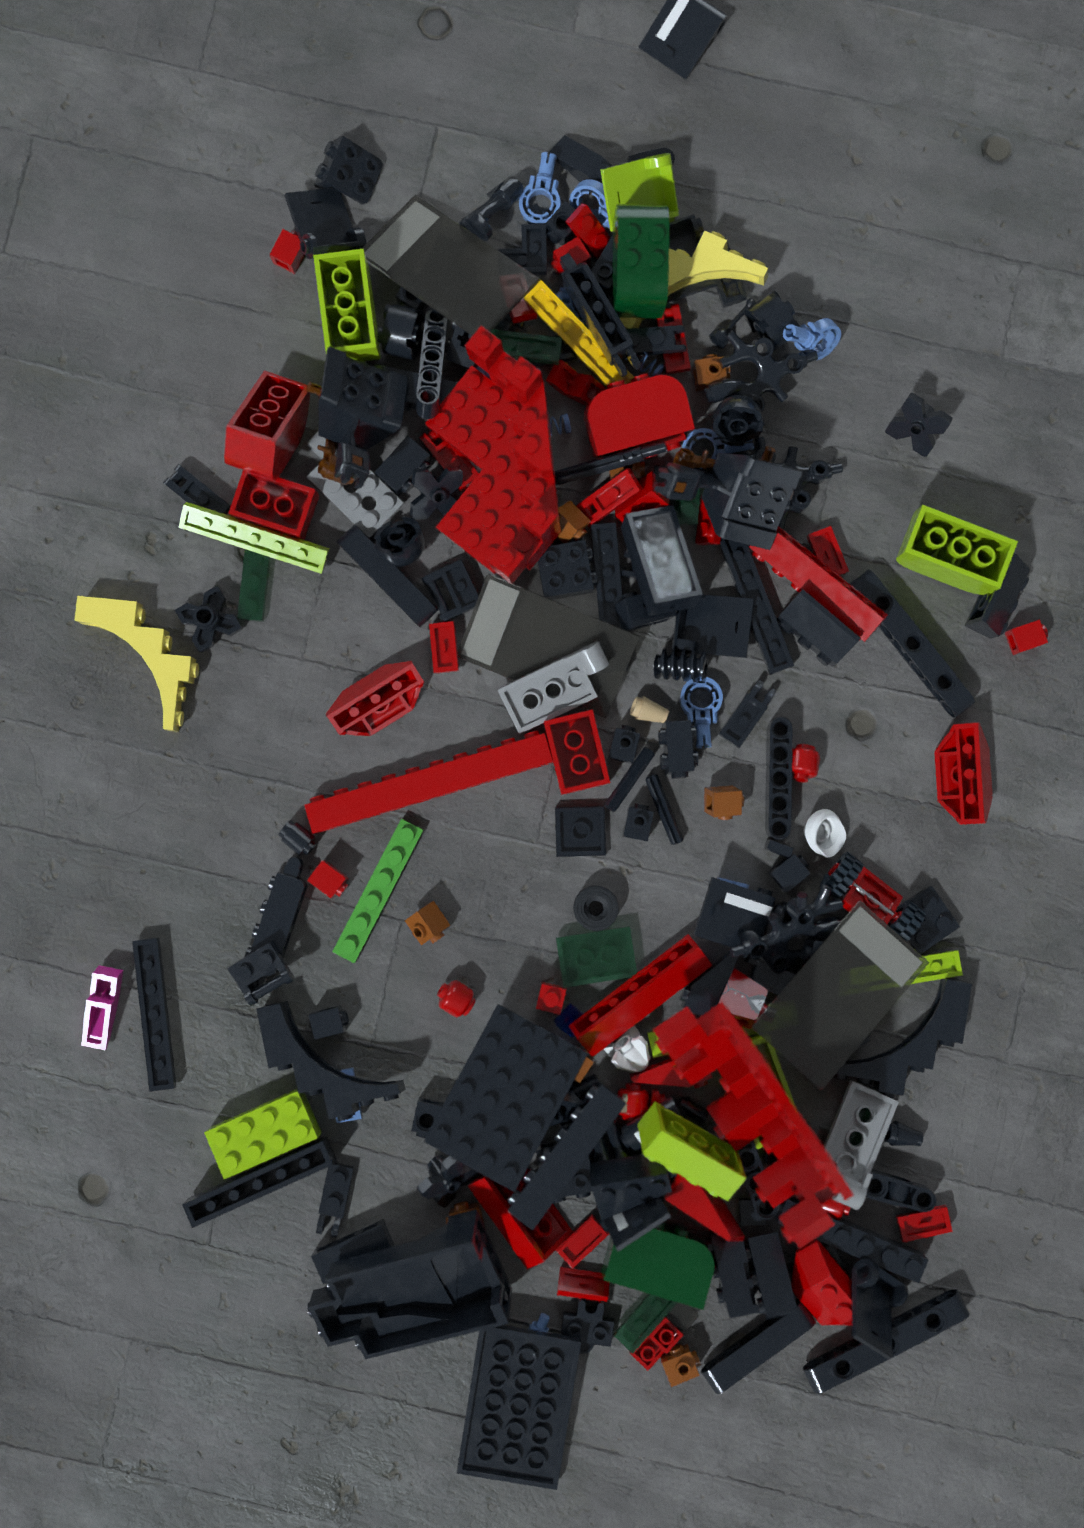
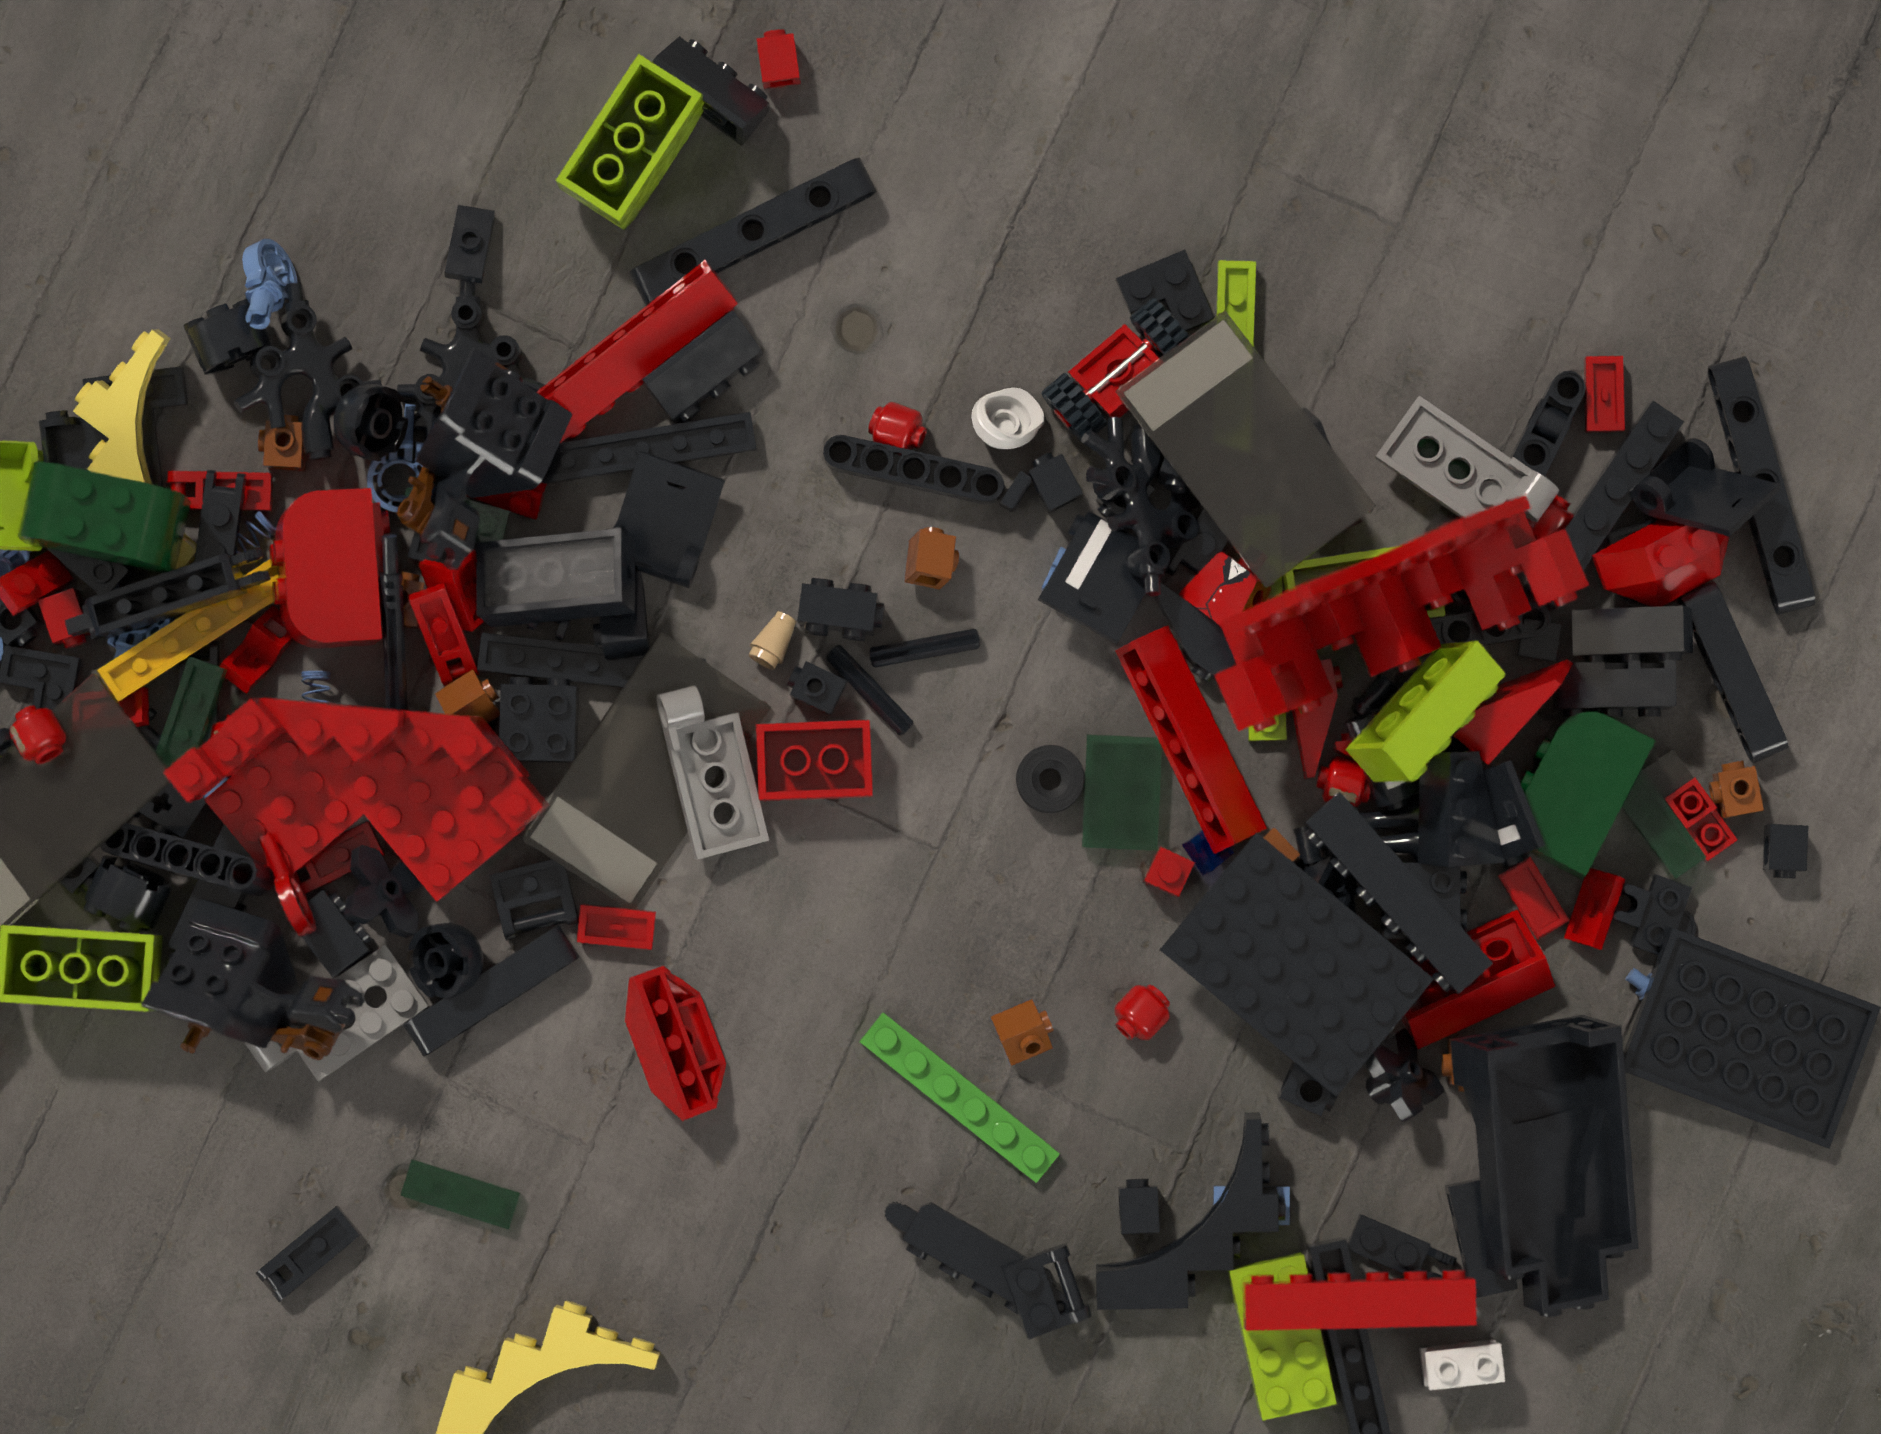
camera: 80 degrees left, 0 degrees up
black plant [175,586,243,653] -> none
lime plate [178,502,330,574] -> none
red brick [224,370,310,480] -> none
red brick [229,470,319,540] -> none
black brick [278,820,316,856] -> none
red brick [304,731,553,834] -> none
red brick [307,860,349,899] -> none
black tile [555,806,606,857] -> none
white brick [604,1026,650,1073] -> none
black brick [622,803,654,842] -> none
black piece [653,648,708,683] -> none
medium blue pin [680,677,723,748] -> none
black hinge [709,298,756,349] -> none
black hinge [718,679,776,749] -> none
red plate [806,526,849,576] -> none
black arch [826,978,972,1099] -> none
black cone [884,1121,924,1147] -> none
black plant [885,393,953,457] -> none
red wedge [934,722,993,825] -> none
none -> red head [9,705,67,764]
none -> red piece [258,832,316,937]
none -> black plate [444,205,495,284]
none -> red brick [1242,1270,1477,1331]
none -> white hips [1419,1339,1505,1390]
none -> black brick [1763,824,1808,879]

